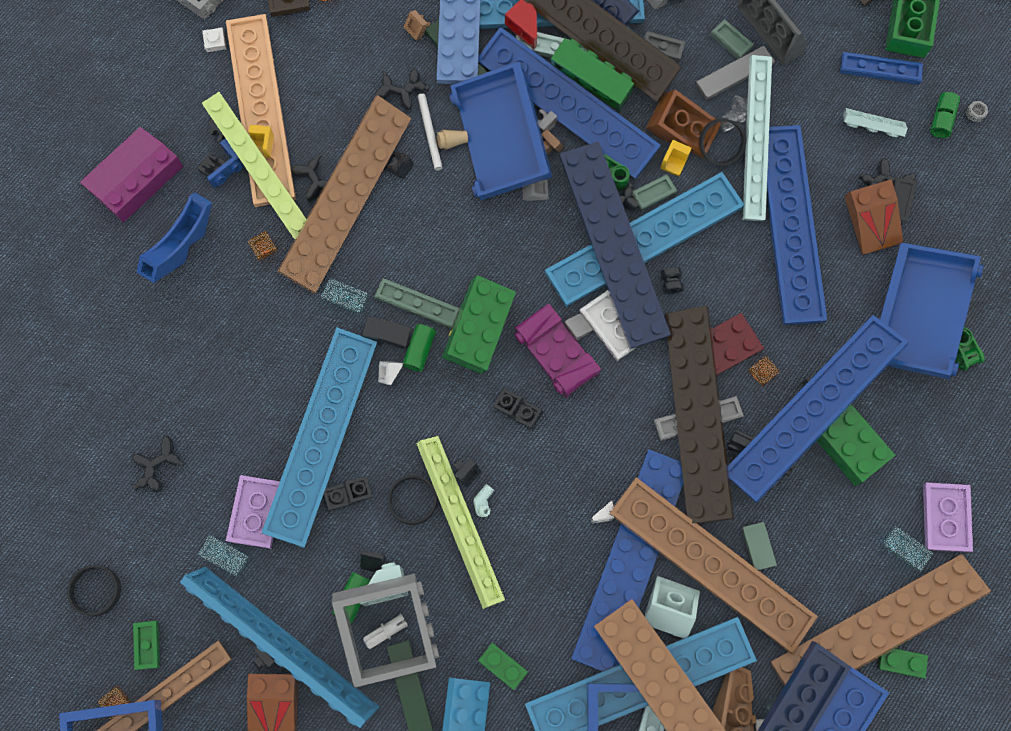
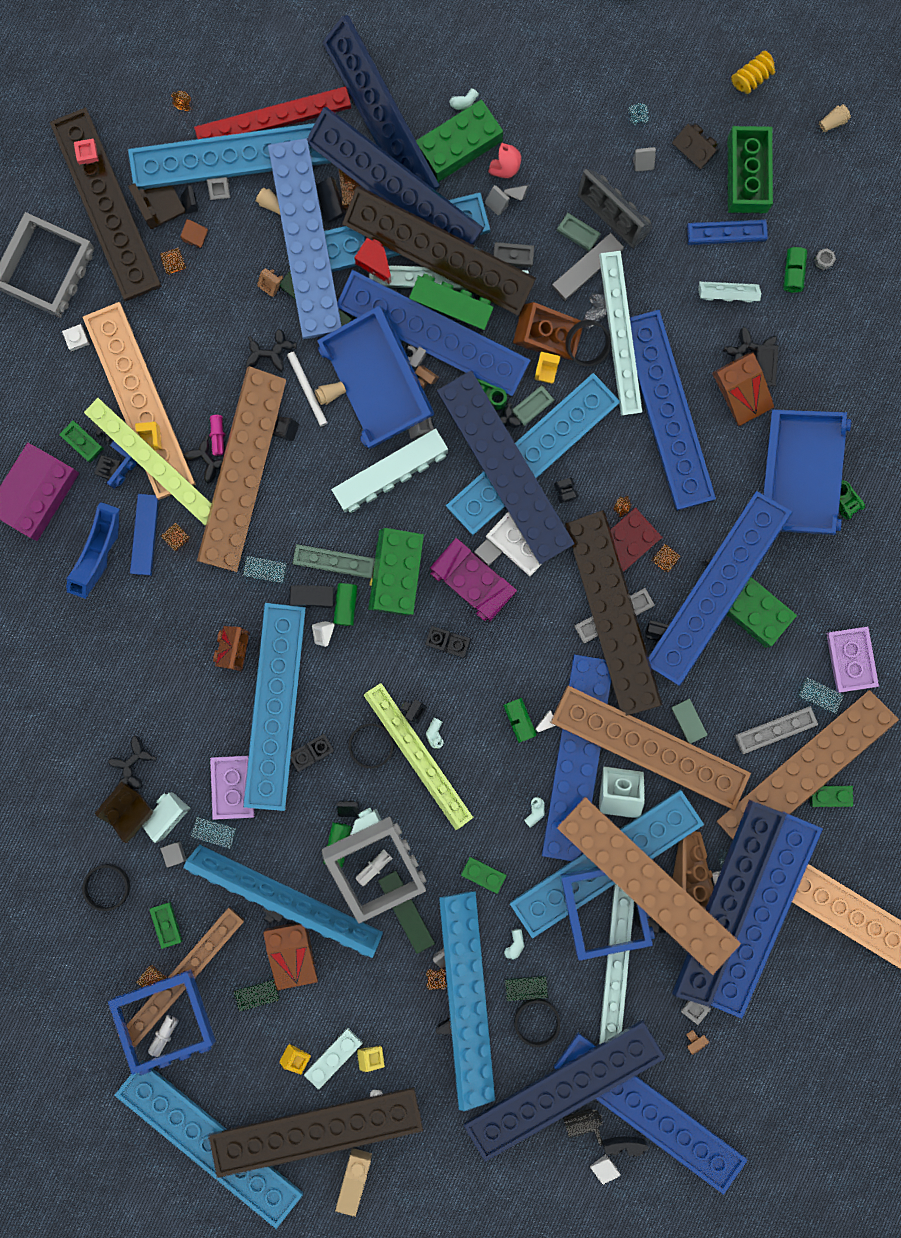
camera: 15 degrees left, 10 degrees up
none -> green plate [59,421,104,463]
none -> dark brown bracket [95,782,153,843]
none -> blue tile [130,494,159,576]
none -> light aqua slope [142,792,190,843]
none -> light grey slope [160,841,187,867]
none -> dark pink axle [209,415,225,456]
none -> dark orange slope [213,626,250,671]
none -> light aqua brick [331,429,448,513]
none -> green pin [503,698,537,743]
none -> light aqua arm [524,797,545,828]
none -> clear orange plate [614,496,631,517]
none -> light grey tile [734,706,818,754]

